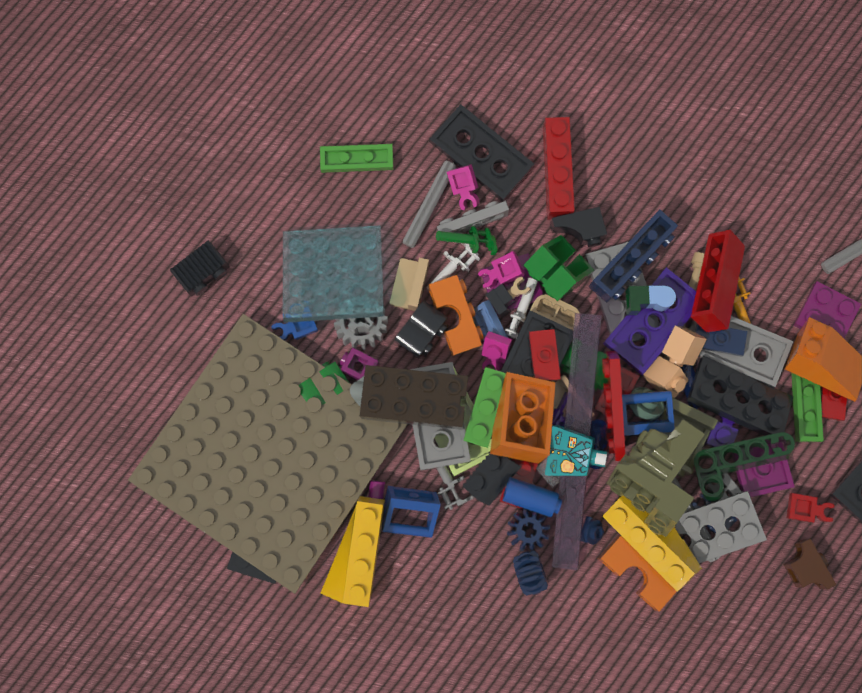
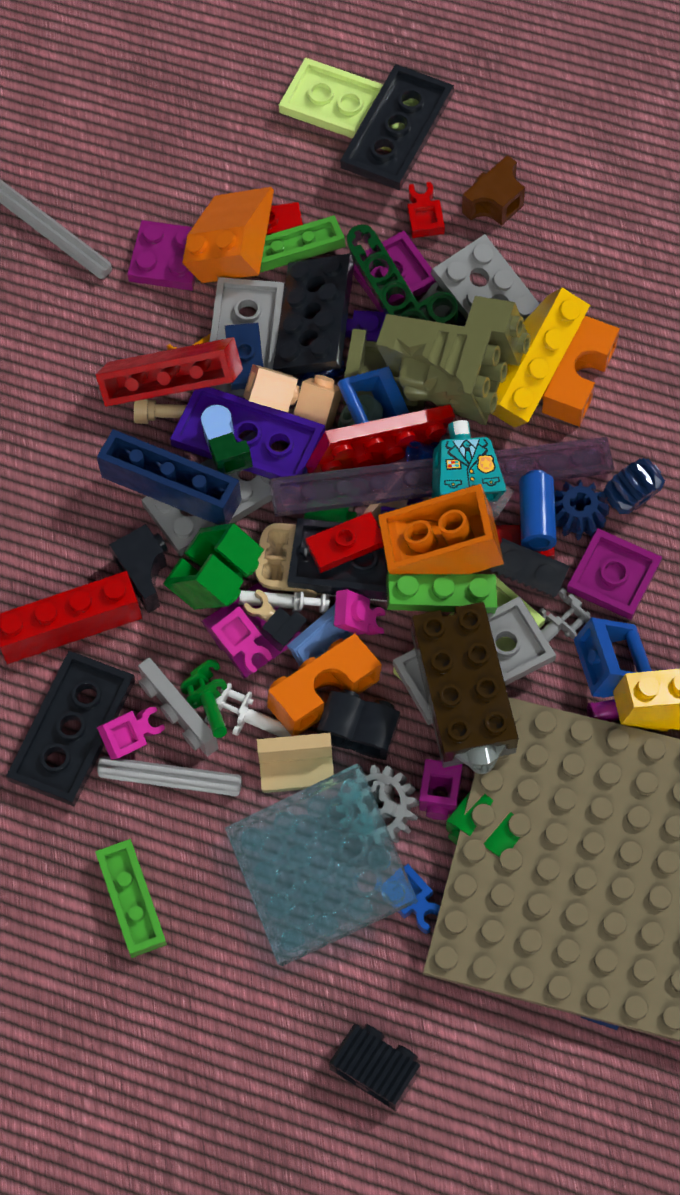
camera: 105 degrees left, 15 degrees down
dark blue plate [578,516,604,545] -> none
none -> magenta plate [567,528,662,621]

